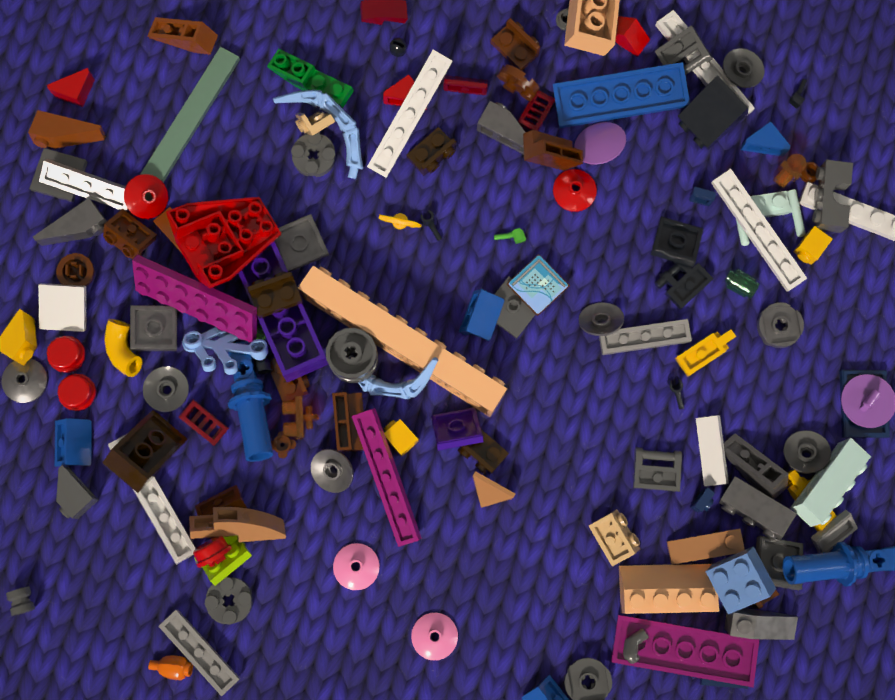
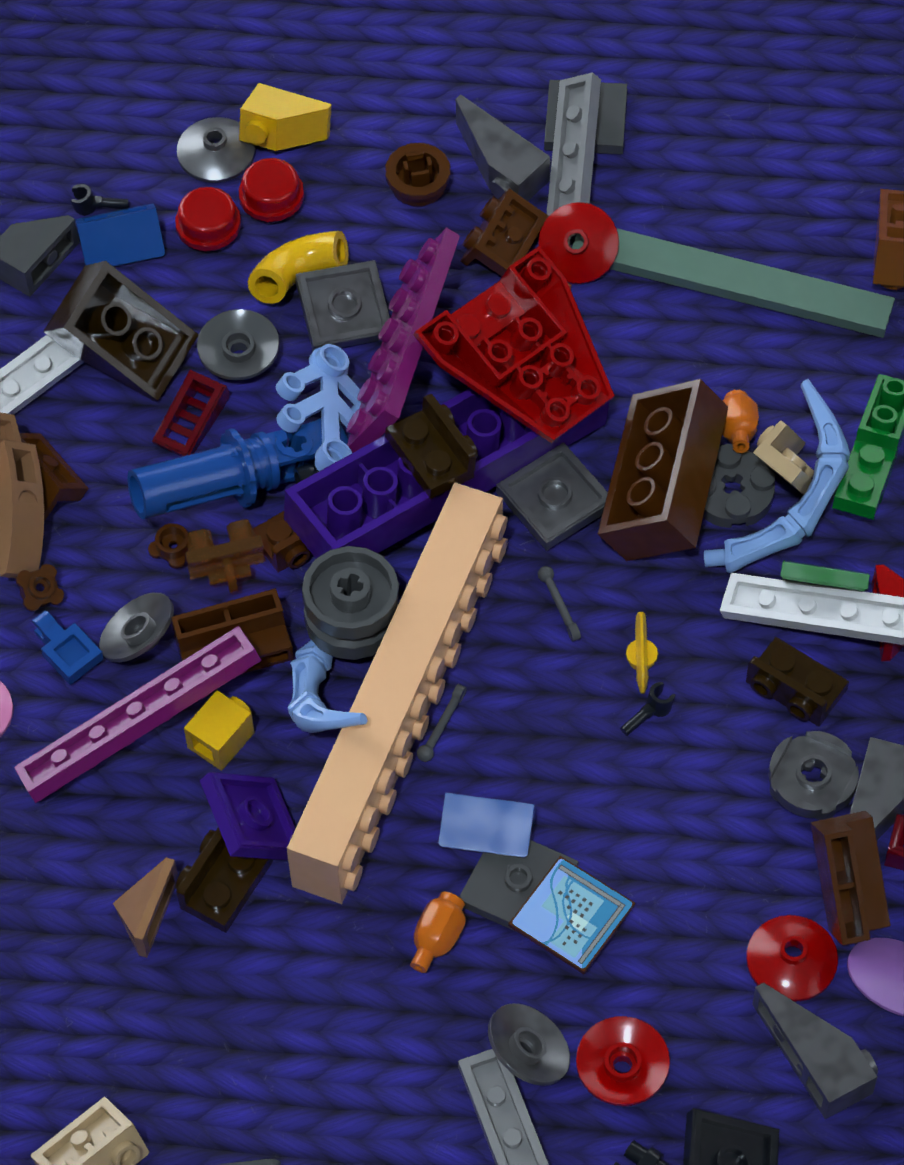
camera: 85 degrees right, 20 degrees down
dark orange slope [28,110,106,149] -> none
white tile [38,283,86,332] -> none
red slope [47,68,95,107] -> none
bright green hand [494,228,526,244] -> none
none -> reddish brown plate [16,564,64,611]
none -> blue plate [32,610,103,685]
none -> black hand [71,184,129,216]
none -> orange plant [410,891,466,973]
none -> dark grey hinge [417,684,467,762]
none -> dark grey hinge [537,566,581,642]
none -> red dish [576,1016,670,1106]
none -> reddish brown brick [598,379,728,561]
none -> orange plant [722,390,759,453]
none -> flat silver slope [752,983,878,1119]
none -> flat silver plate [768,731,859,820]
none -> green tile [780,560,870,591]

